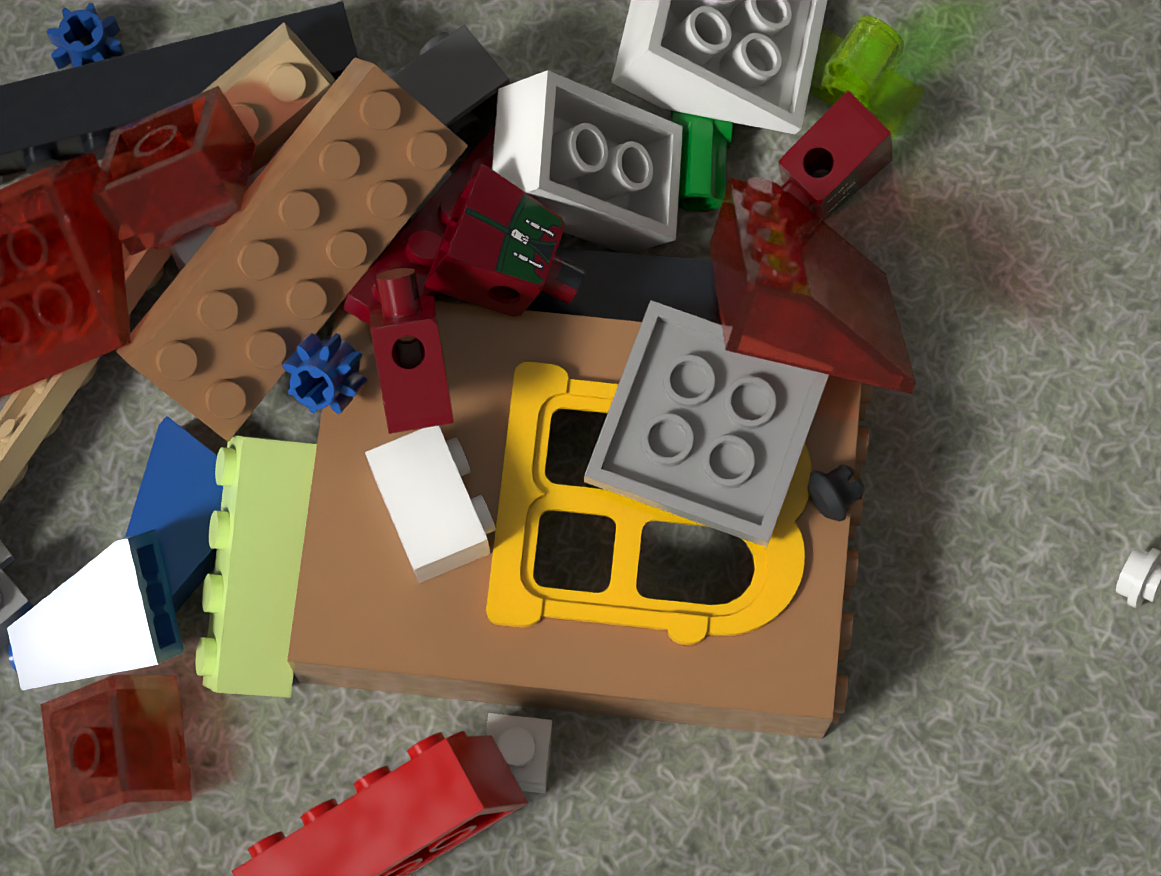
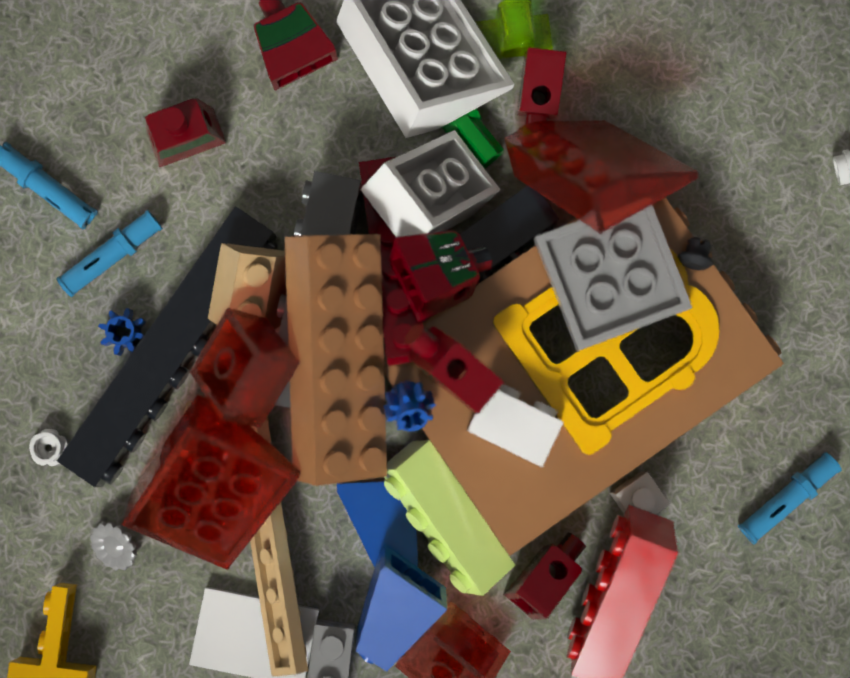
camera: 45 degrees left, 10 degrees up
none -> dark red torso [503,532,586,620]

